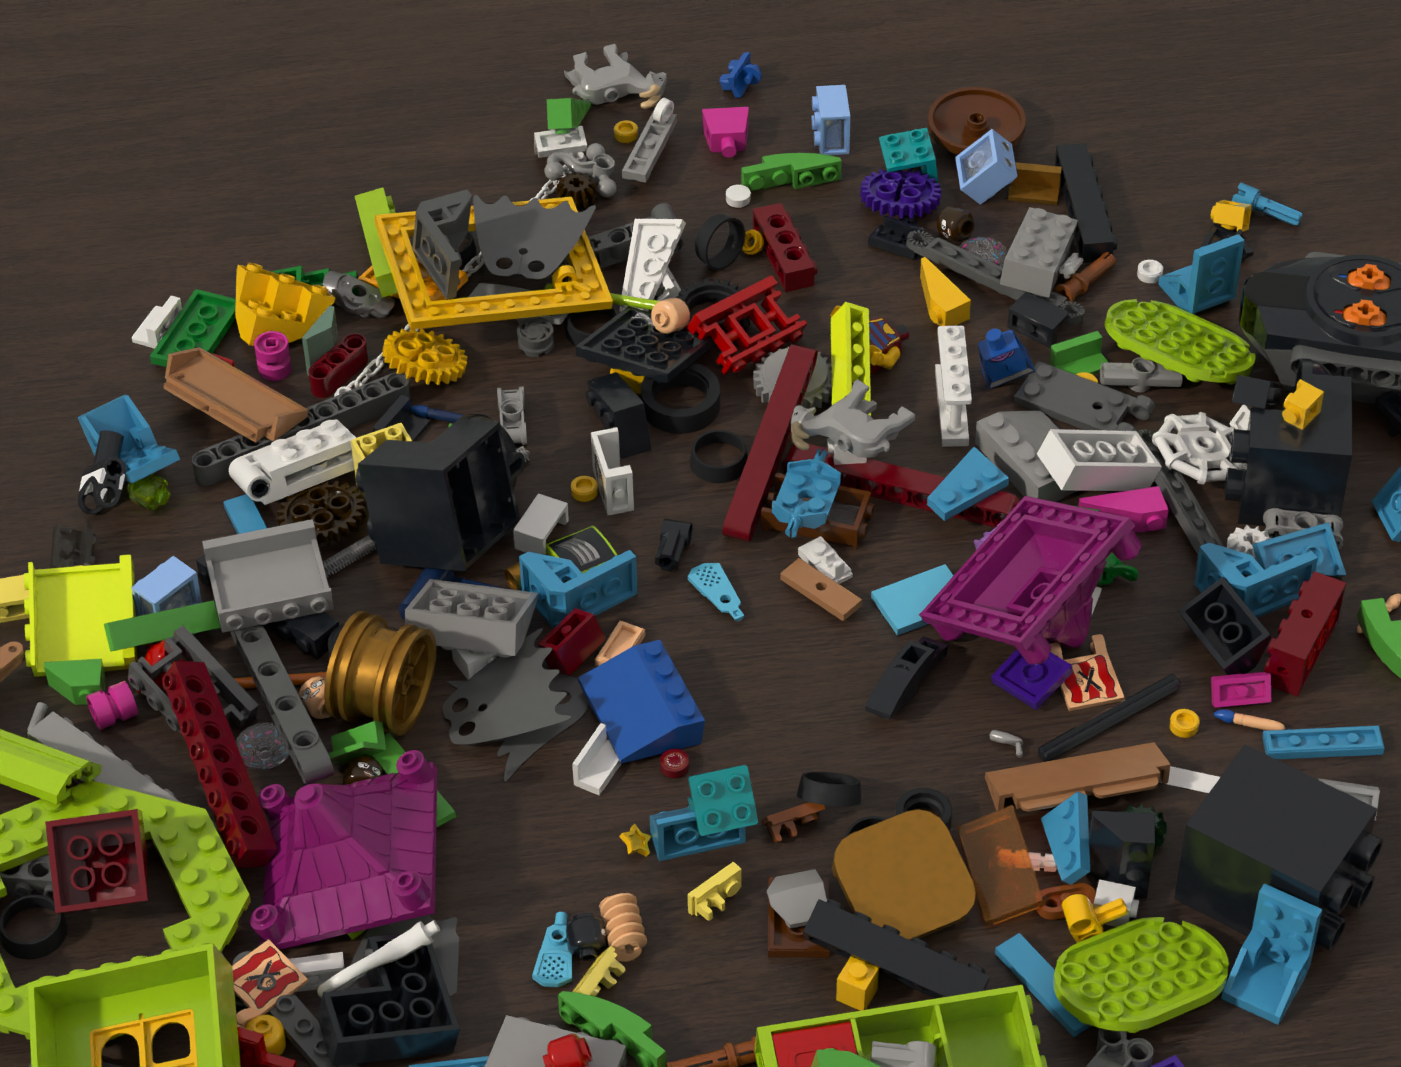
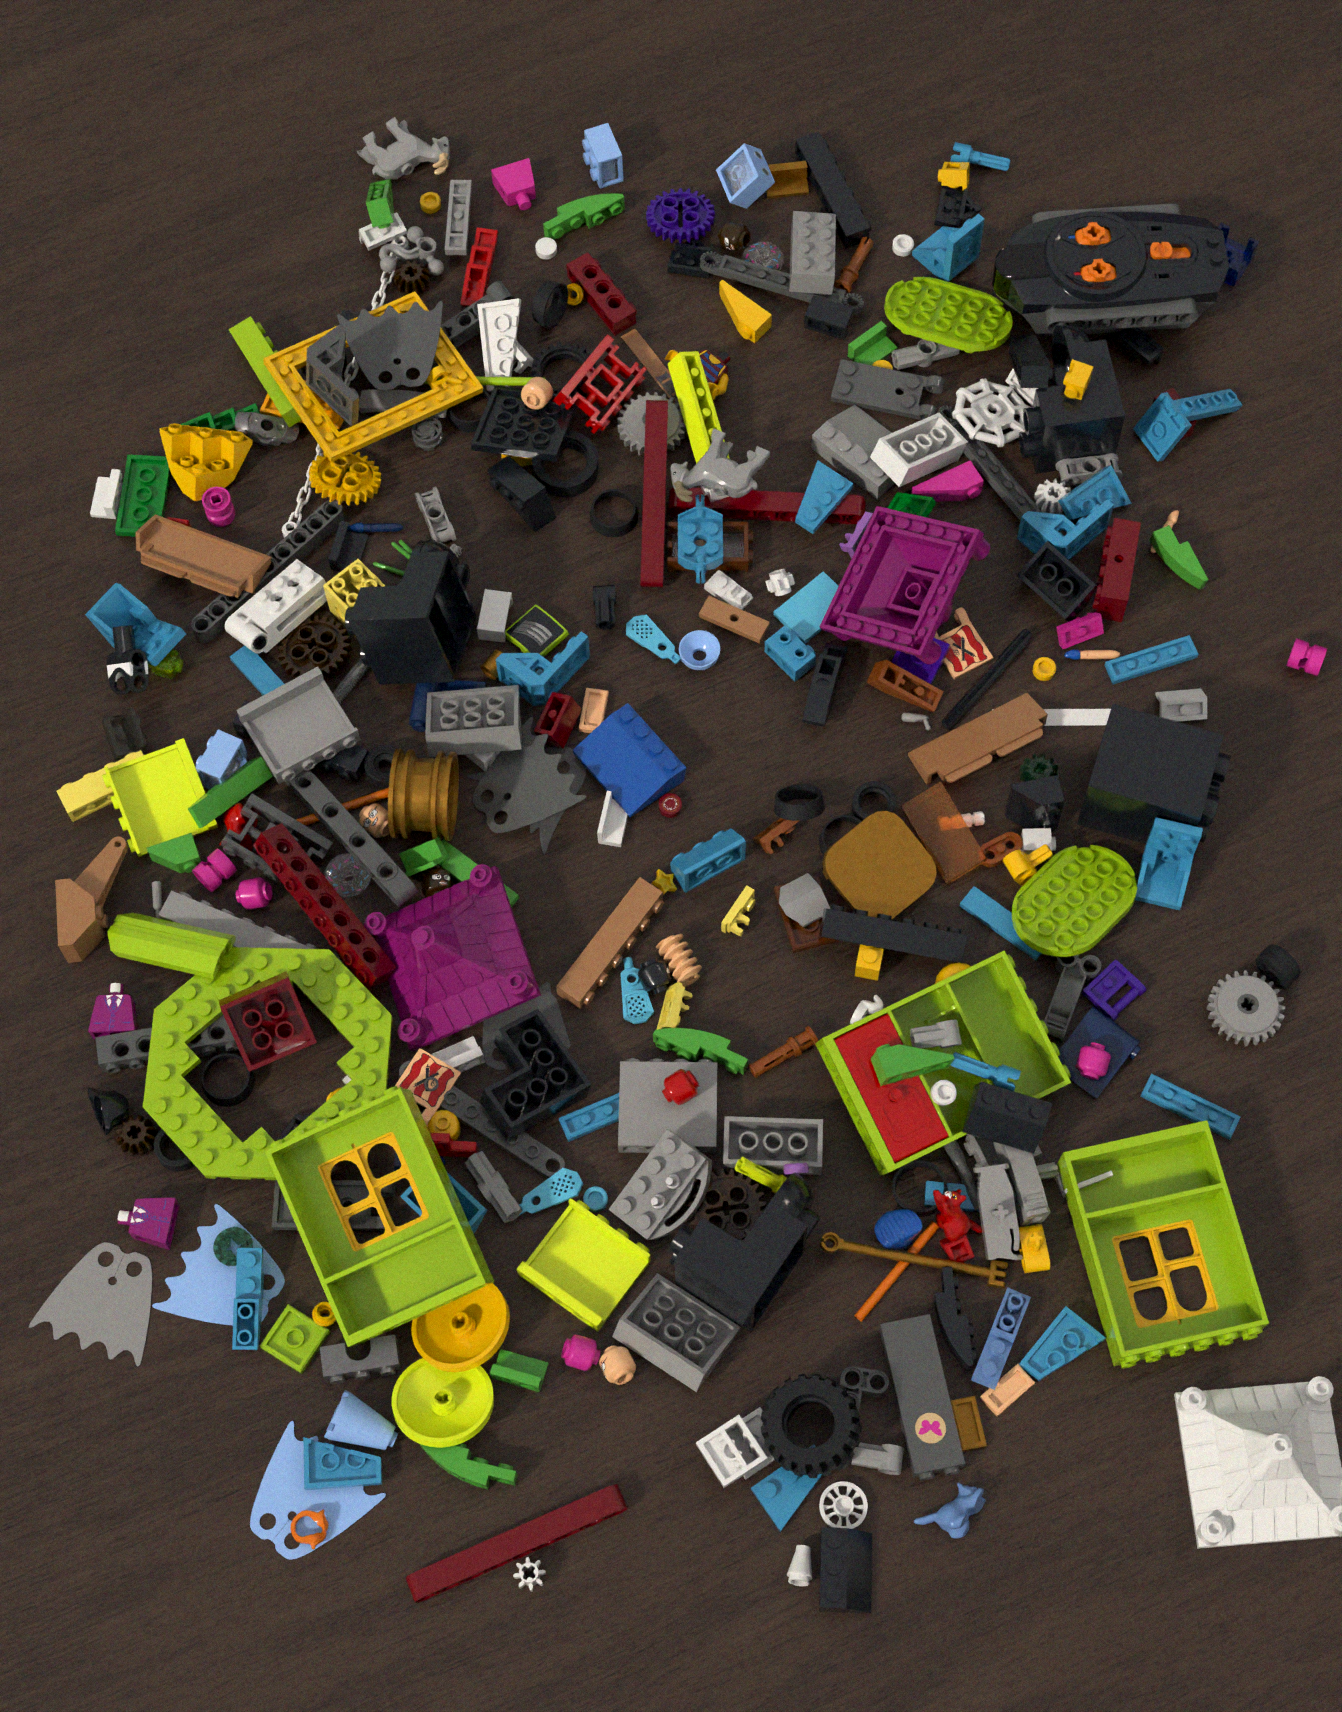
camera: 15 degrees left, 20 degrees up
sand green slope [302,305,339,376] -> none
dark red beam [308,333,368,398] -> none
white plant [317,920,440,998] -> none
yellow tile [571,476,598,502] -> none
white panel [591,428,634,516] -> none
white tile [653,98,674,124] -> none
teal bracket [687,765,758,836] -> none
blue hips [719,52,762,97] -> none
teal bracket [879,128,938,182] -> none
reddish brown dish [928,87,1026,155] -> none
white fence [935,326,972,447] -> none
blue torso [977,329,1035,390] -> none
dark azure wing [1041,791,1090,885] -> none
white axle [1059,253,1083,279] -> none
none -> dark pink head [236,877,273,910]
none -> red slope [460,227,499,307]
none -> medium nougat brick [556,877,664,1010]
none -> medium nougat sticker [621,329,678,404]
none -> light blue piece [679,630,720,670]
none -> dark azure brick [764,625,816,682]
none -> white gear [765,569,795,596]
none -> dark orange slope [867,660,944,712]

